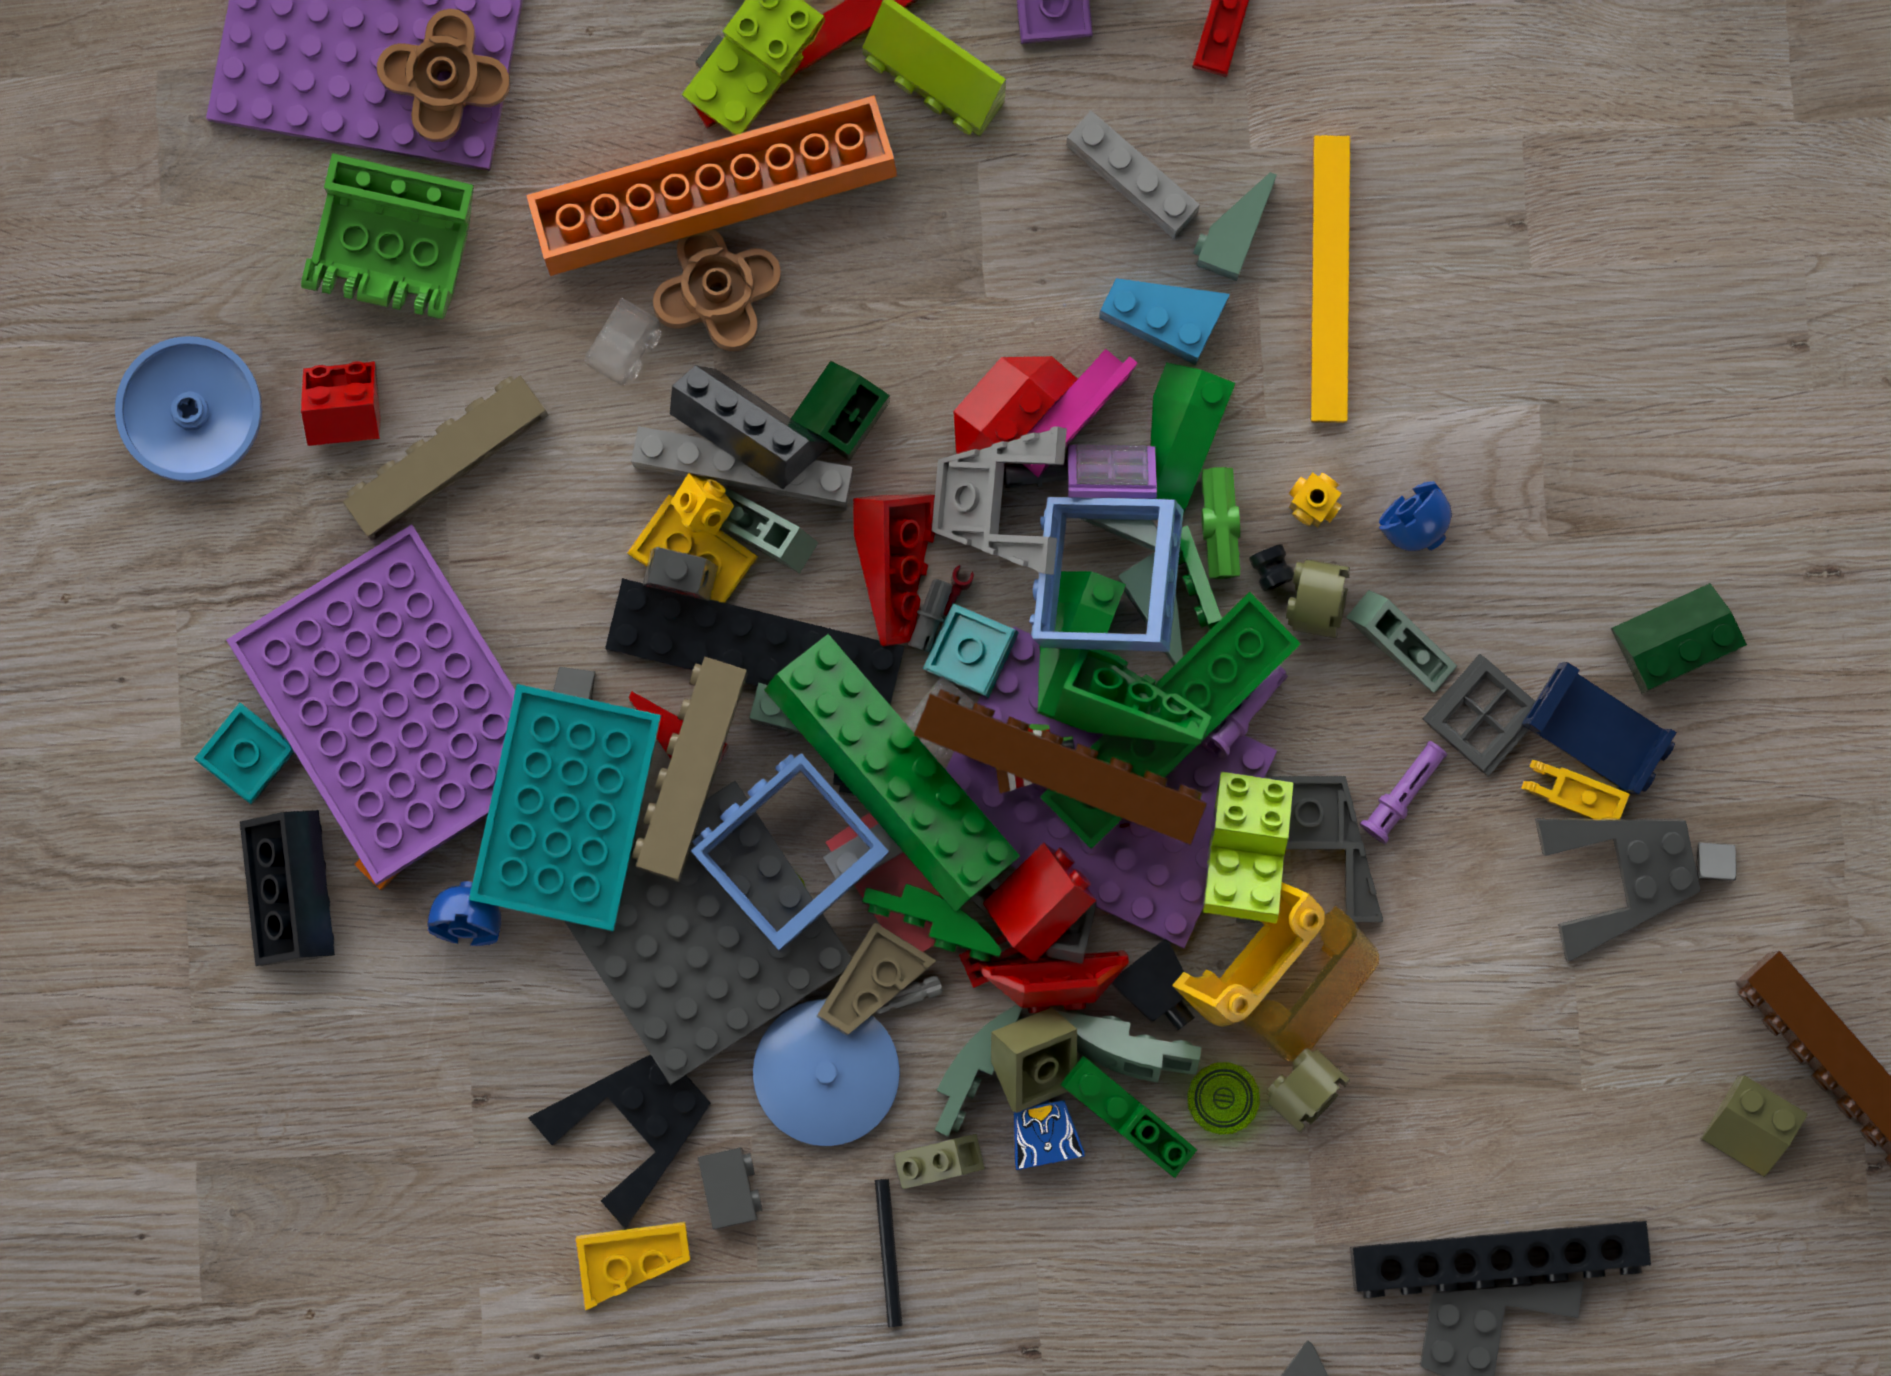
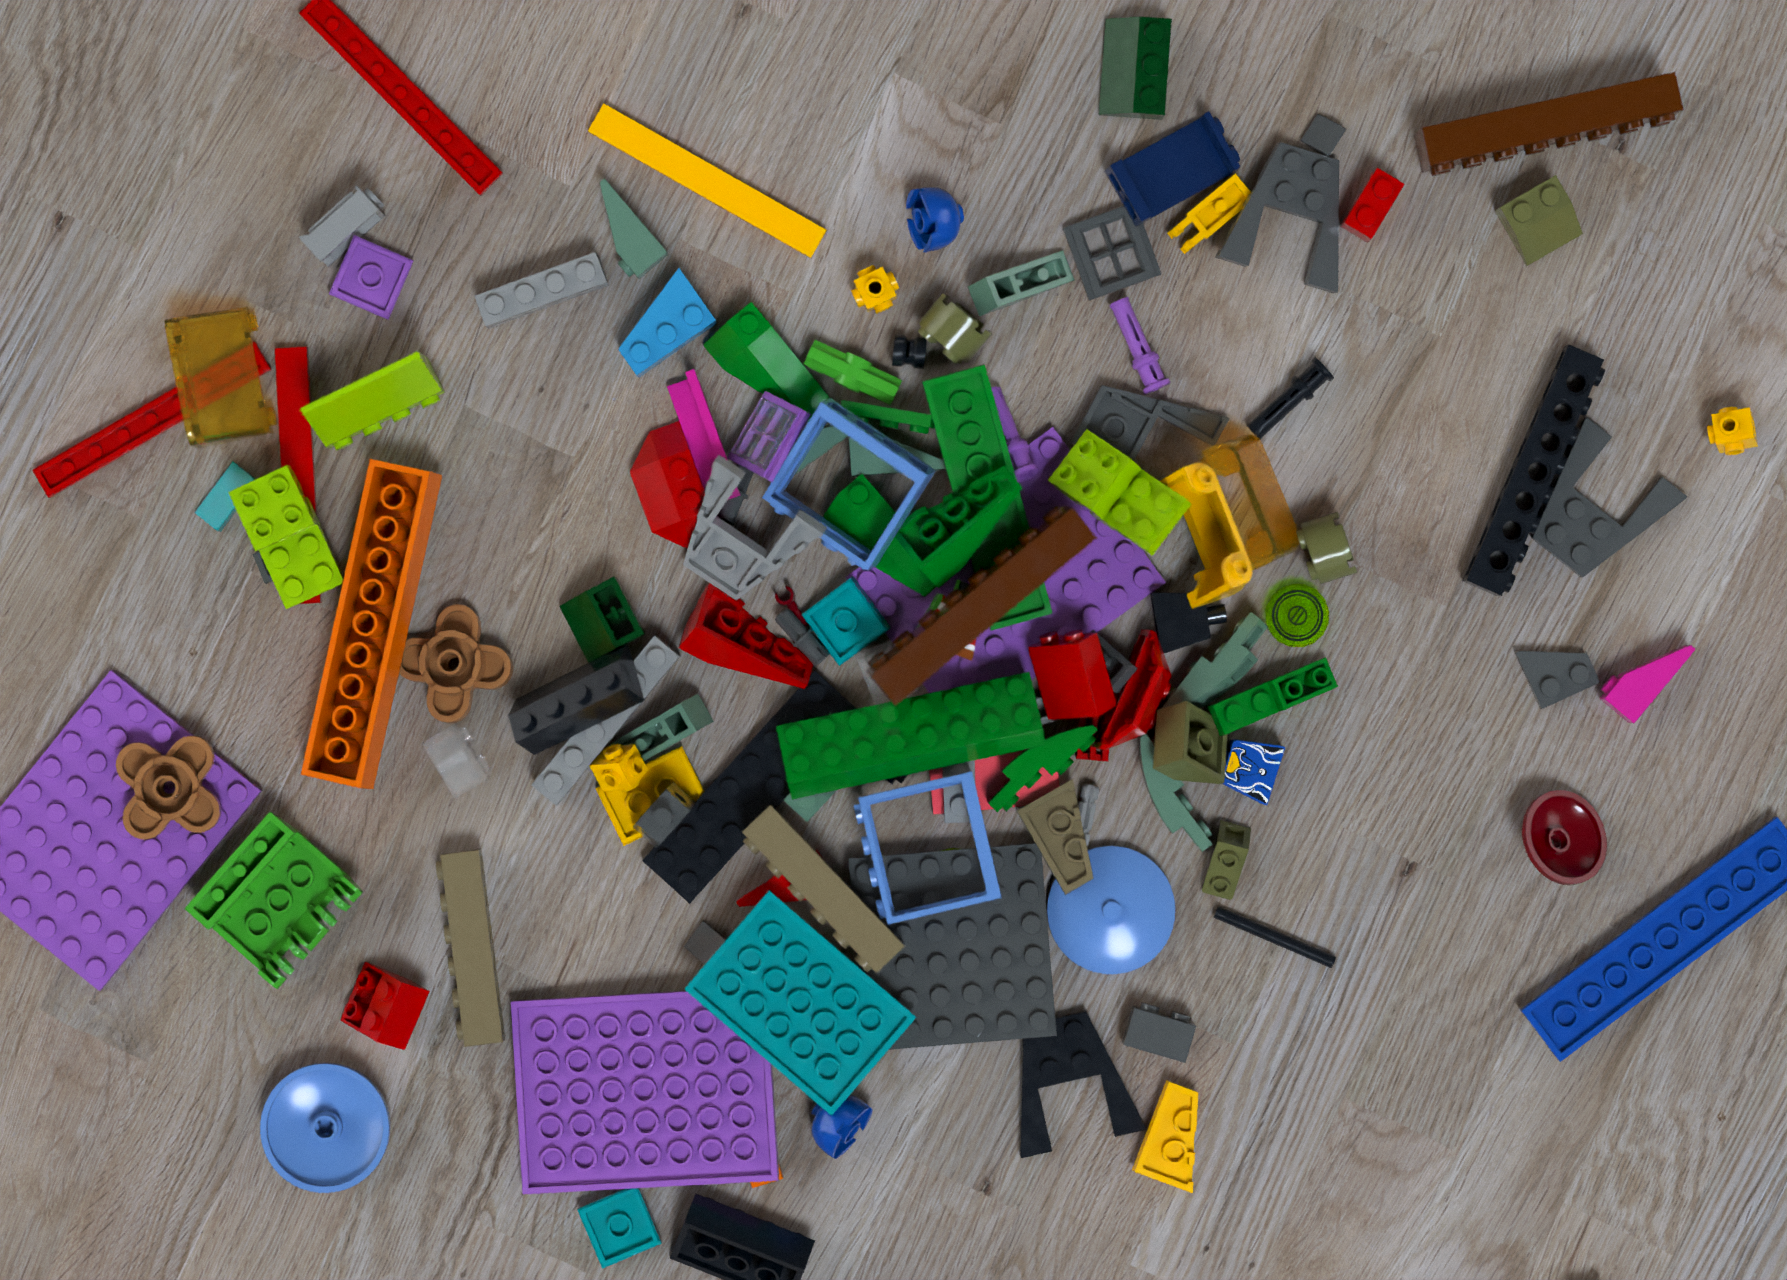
camera: 60 degrees left, 5 degrees up
none -> black pin [1247,357,1334,440]
none -> red brick [1340,168,1405,243]

